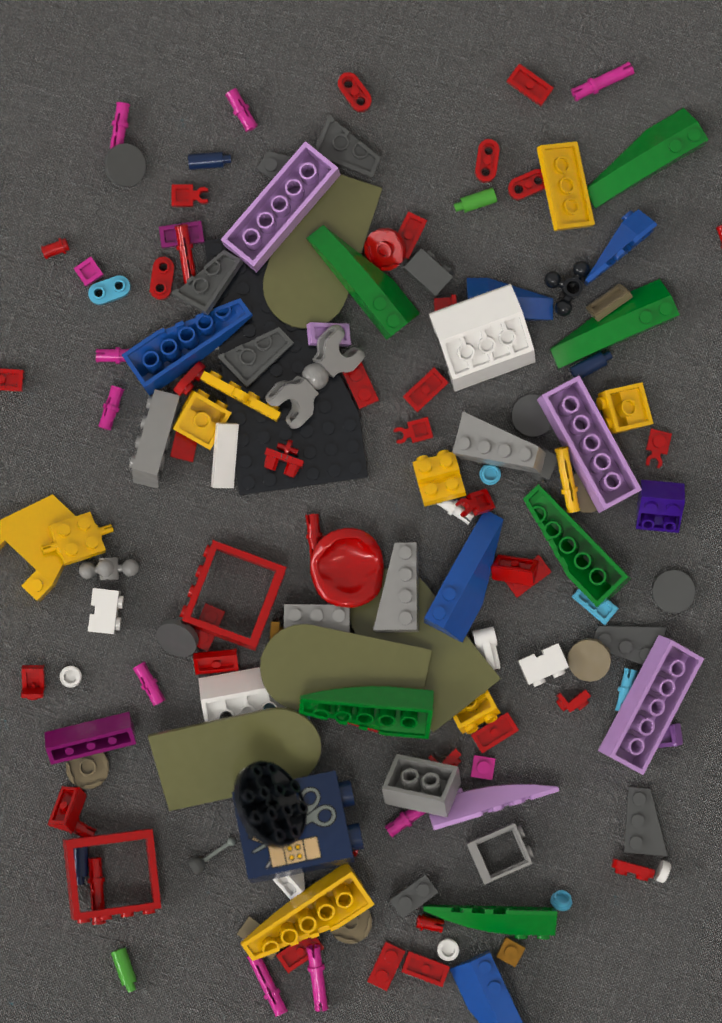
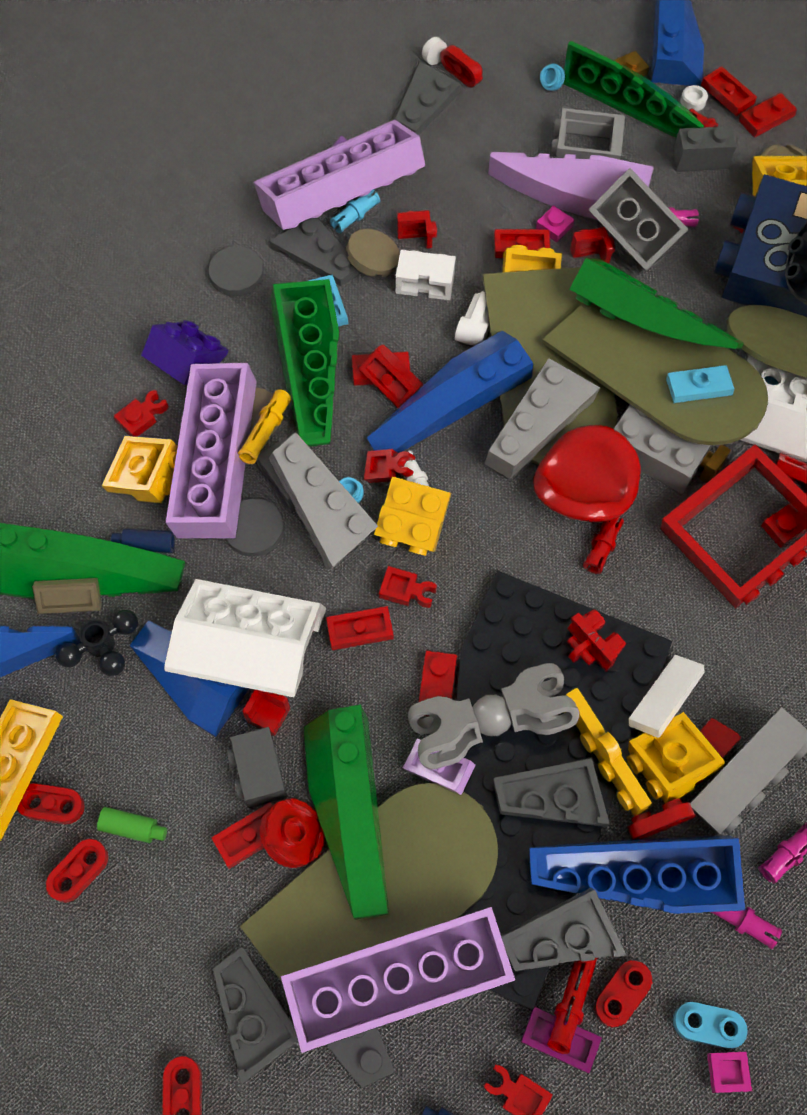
camera: 150 degrees left, 20 degrees down
none -> medium azure plate [666,365,734,403]

